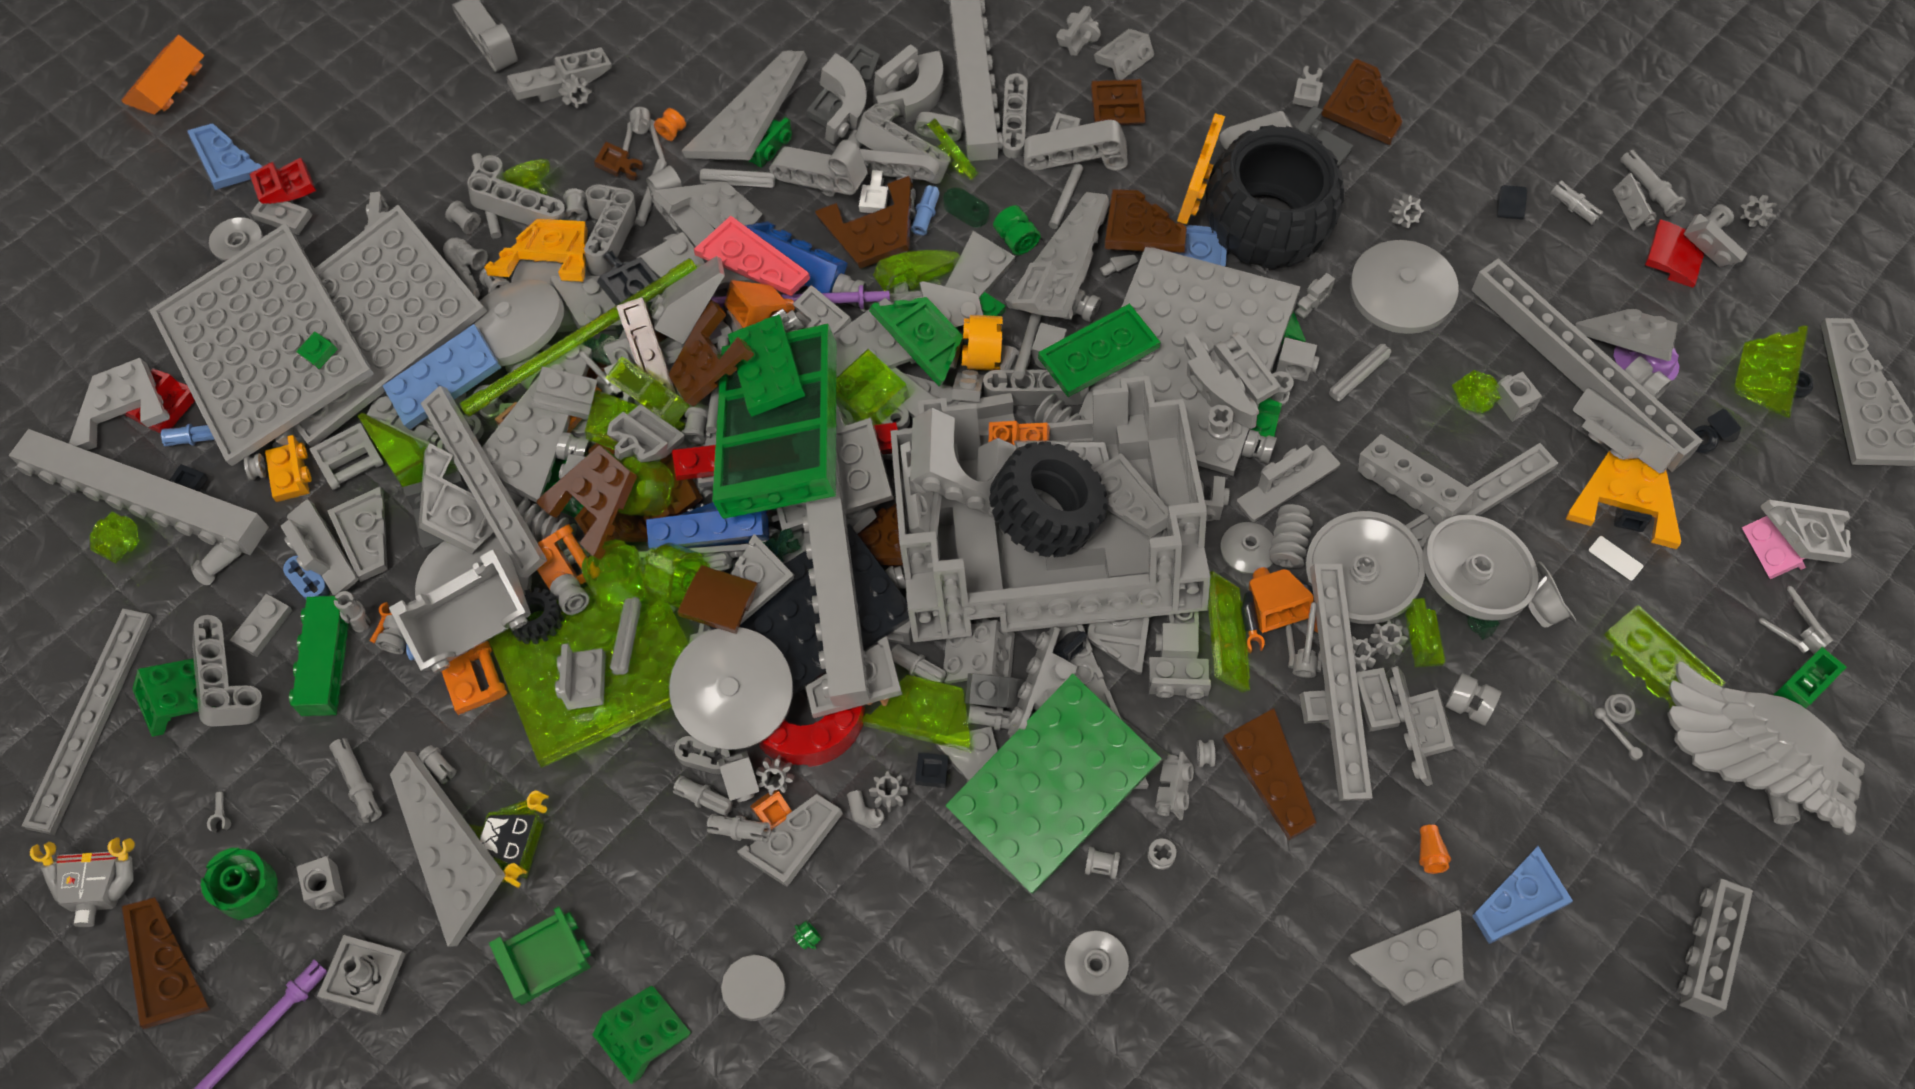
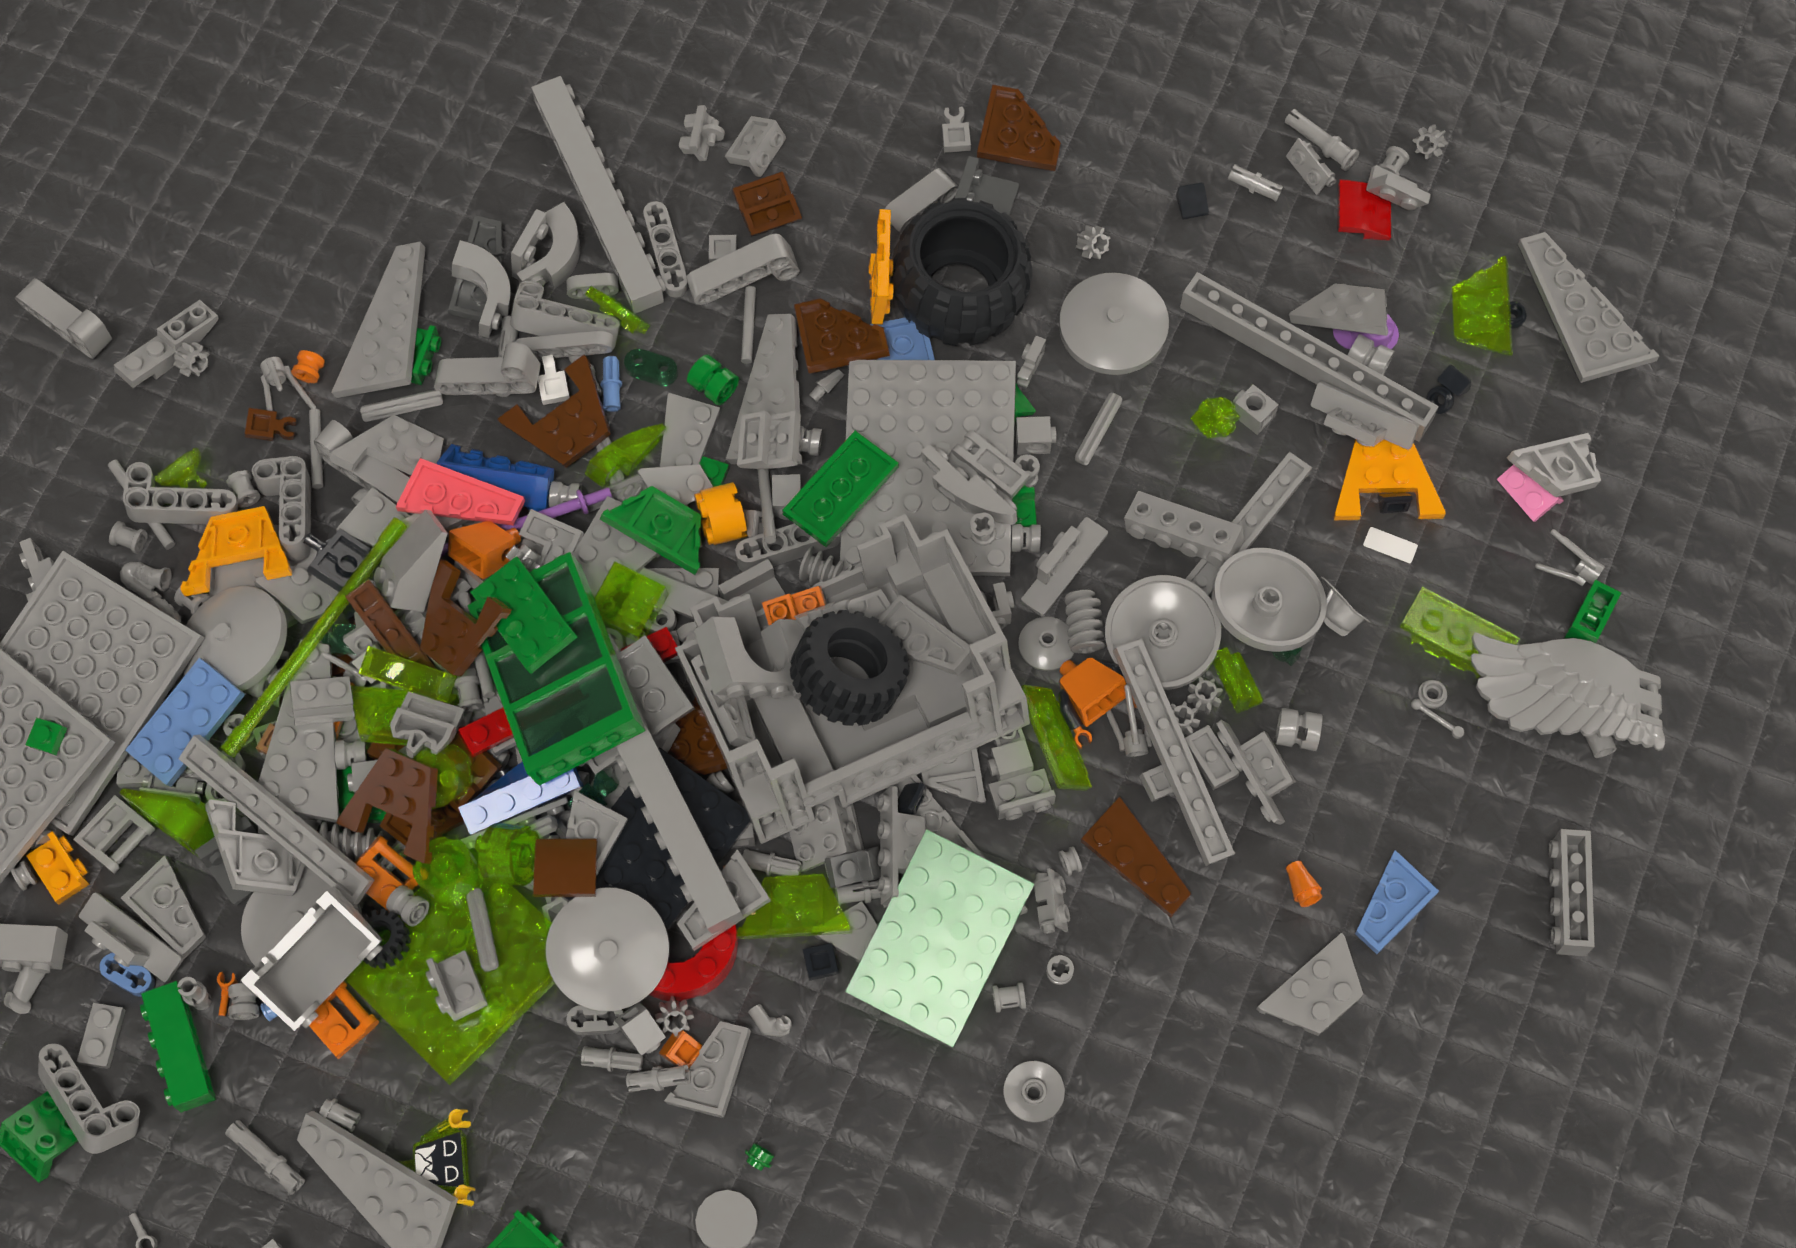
camera: 20 degrees left, 5 degrees up
light grey gear [869,771,908,812] -> none
light grey plate [952,370,984,402] -> none

